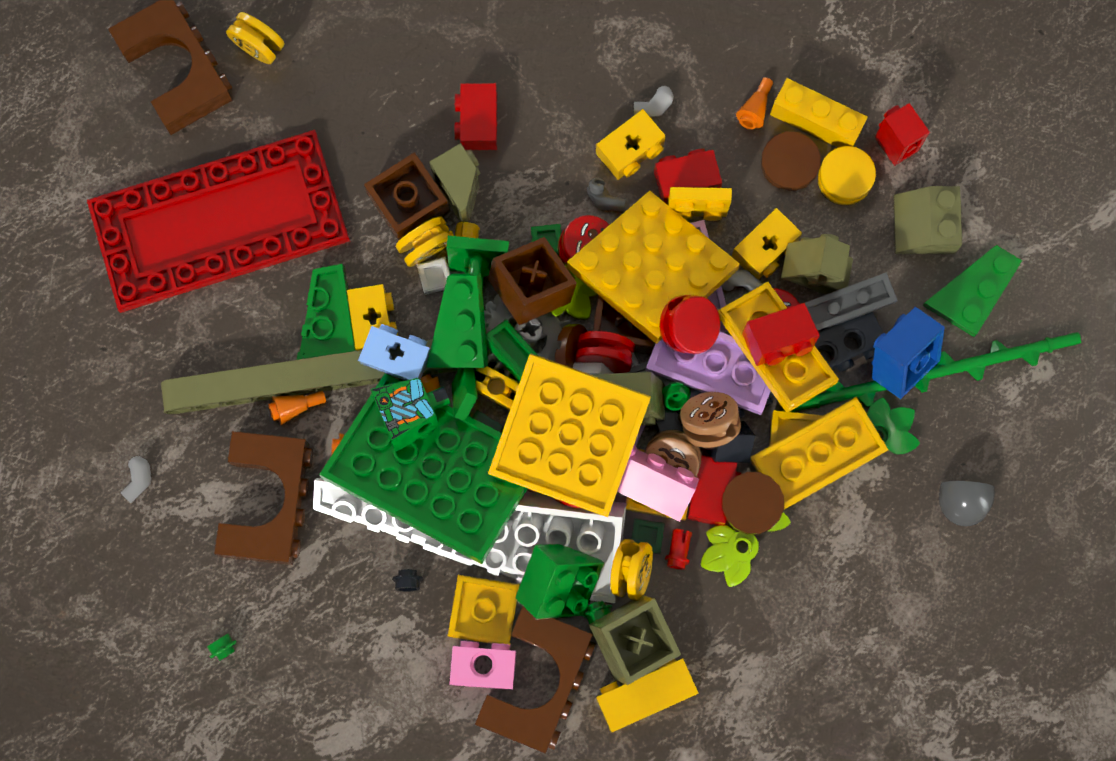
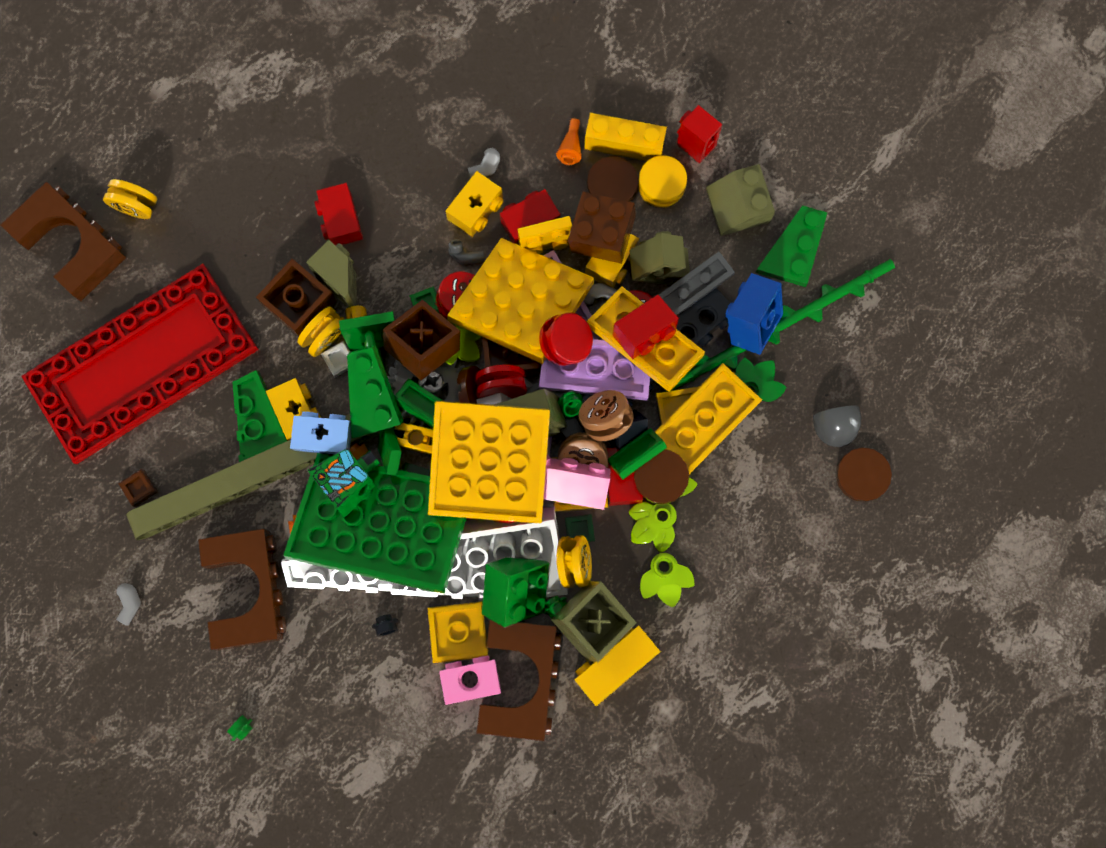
camera: 15 degrees left, 0 degrees up
orange cone [268,391,326,425] -> none
red pin [665,529,692,570] -> none
none -> reddish brown tile [118,469,158,507]
none -> reddish brown brick [568,191,636,264]
none -> green tile [608,428,667,480]
none -> lime plate [640,553,695,608]
none -> reddish brown tile [836,448,892,502]

